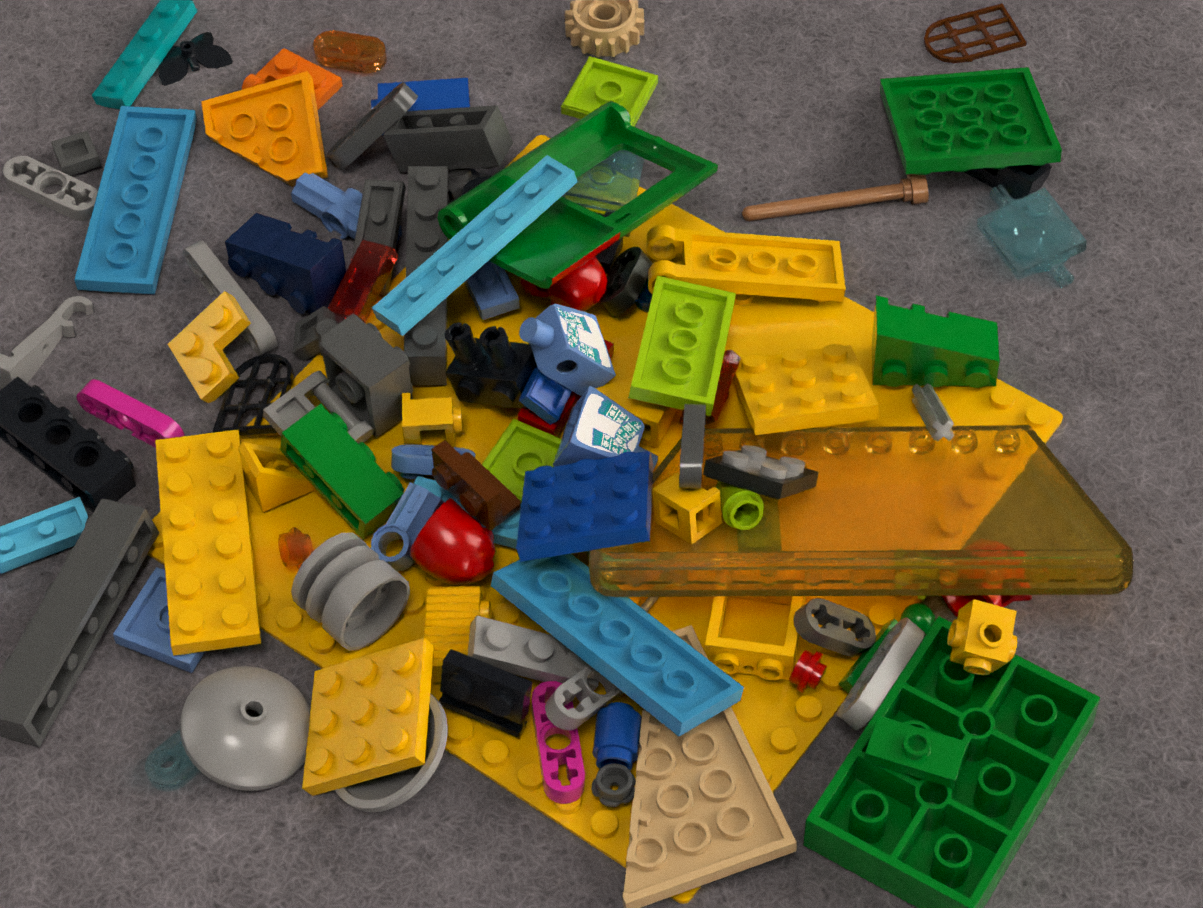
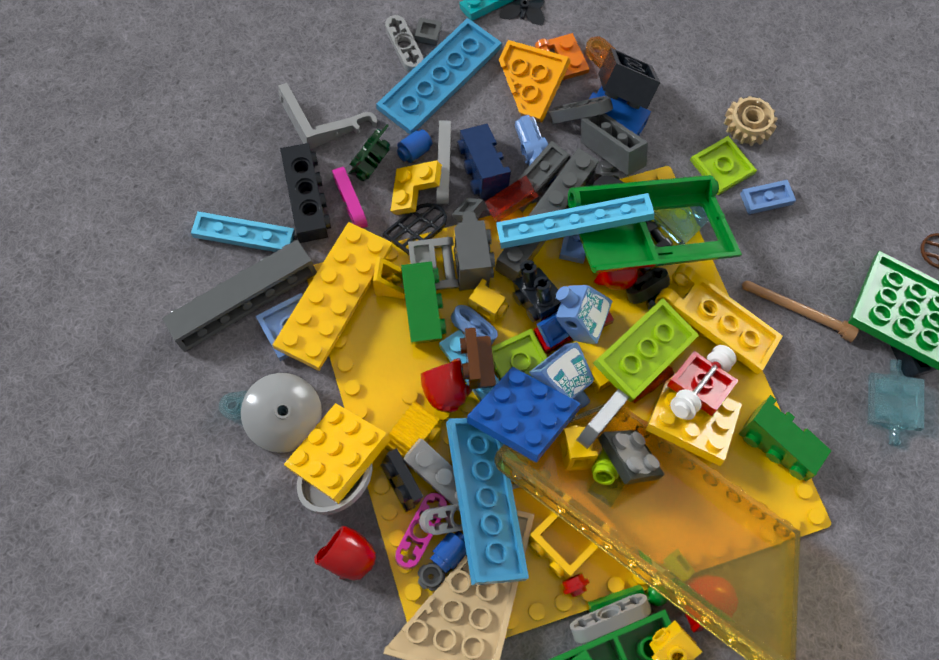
camera: 30 degrees right, 15 degrees up
clear orange plate [278,527,313,569] -> none
light grey wheel [291,532,410,651] -> none
medium blue piece [371,482,444,571] -> none
dark grey beam [794,598,876,657] -> none
light grey axle [911,383,955,442] -> none
none -> red piece [314,526,376,581]
none -> dark green hinge [348,124,390,181]
none -> blue brick [397,130,433,163]
none -> black brick [598,48,661,109]
none -> plate [667,345,739,420]
none -> medium blue plate [740,180,796,215]

